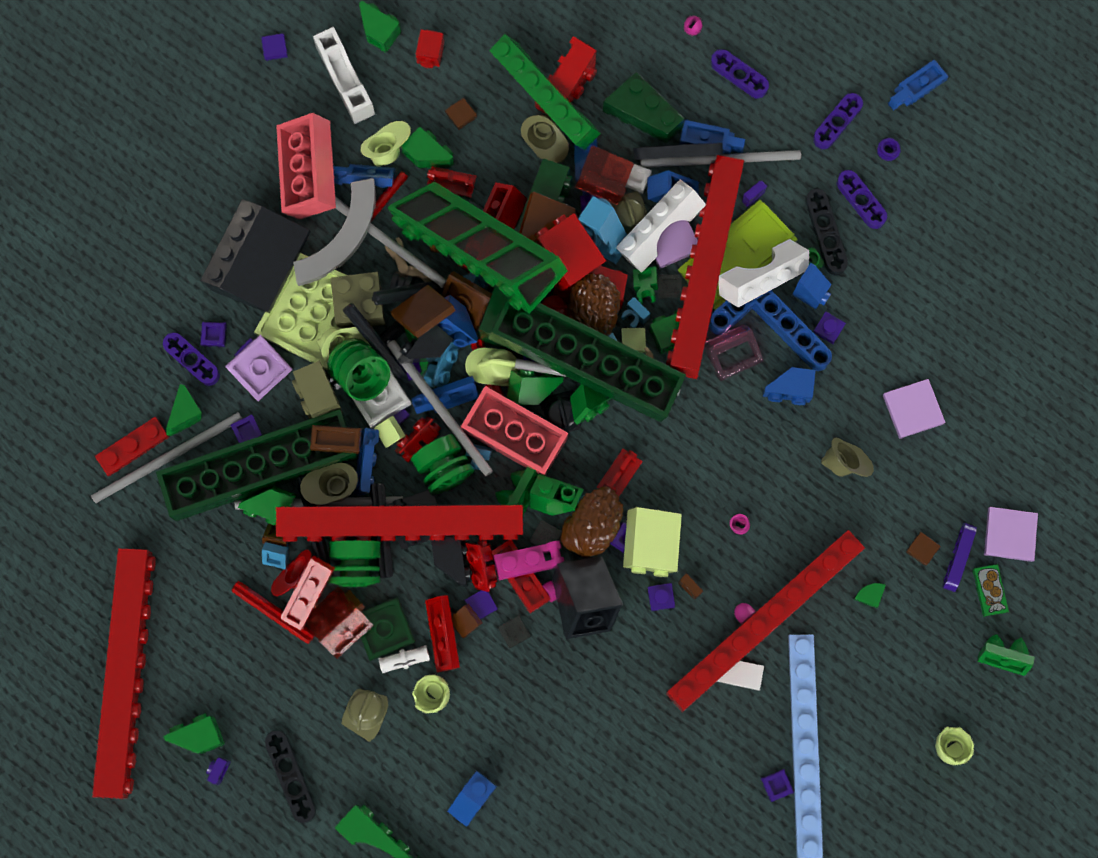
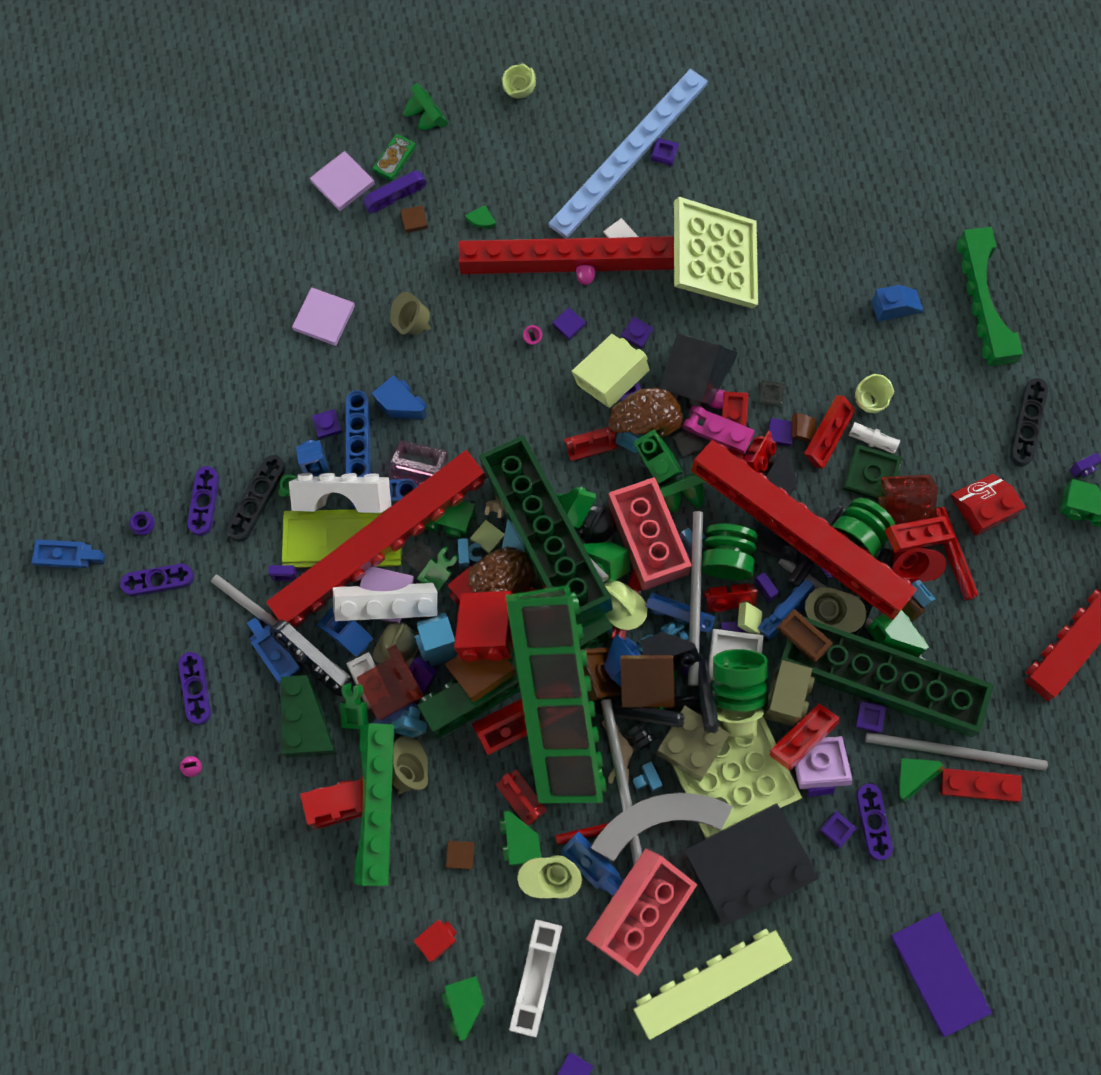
camera: 140 degrees left, 5 degrees down
olive piece [341,689,388,741] -> none
reddish brown tile [679,573,703,599] -> none
none -> green plate [340,683,368,729]
none -> dark azure tile [392,707,427,738]
none -> dark purple tile [552,307,586,340]
none -> dark azure tile [633,762,663,792]
none -> yellowish green brick [633,928,792,1040]
none -> yellowish green plate [674,197,758,308]
none -> dark purple tile [754,573,778,603]
none -> red plate [769,703,840,771]
none -> dark purple tile [890,912,992,1037]
none -> red slope [950,474,1026,536]

